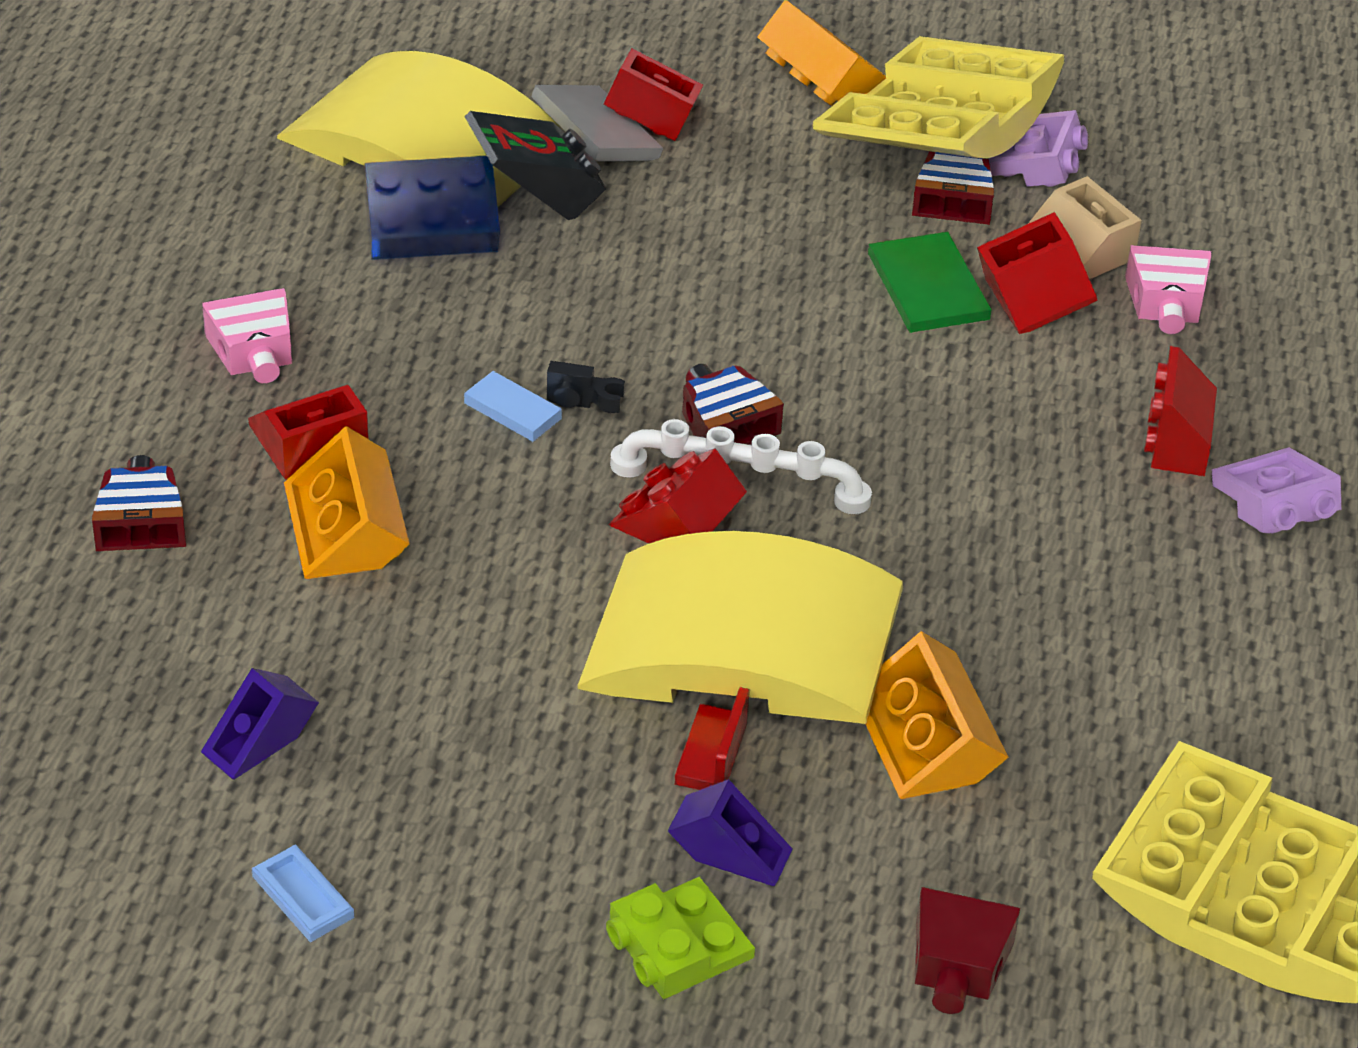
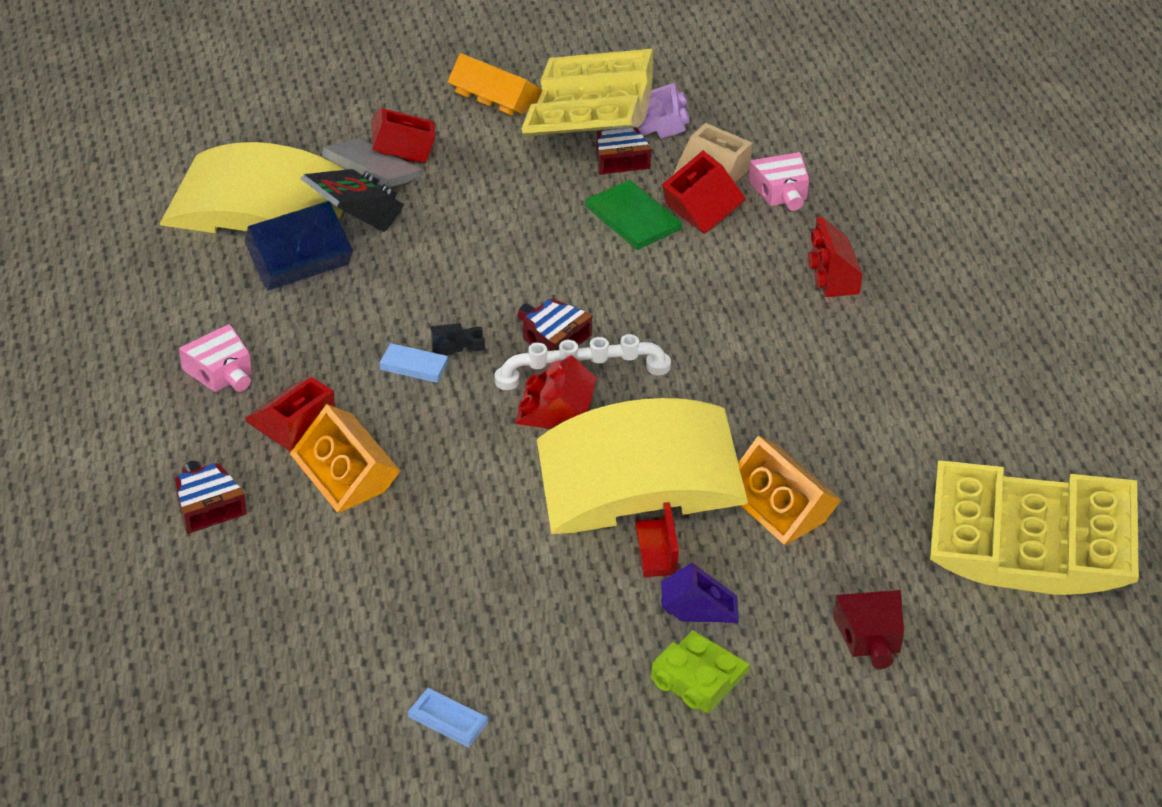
camera: 20 degrees left, 0 degrees up
dark purple slope [201,668,319,780] -> none
lavender plate [1212,447,1341,533] -> none

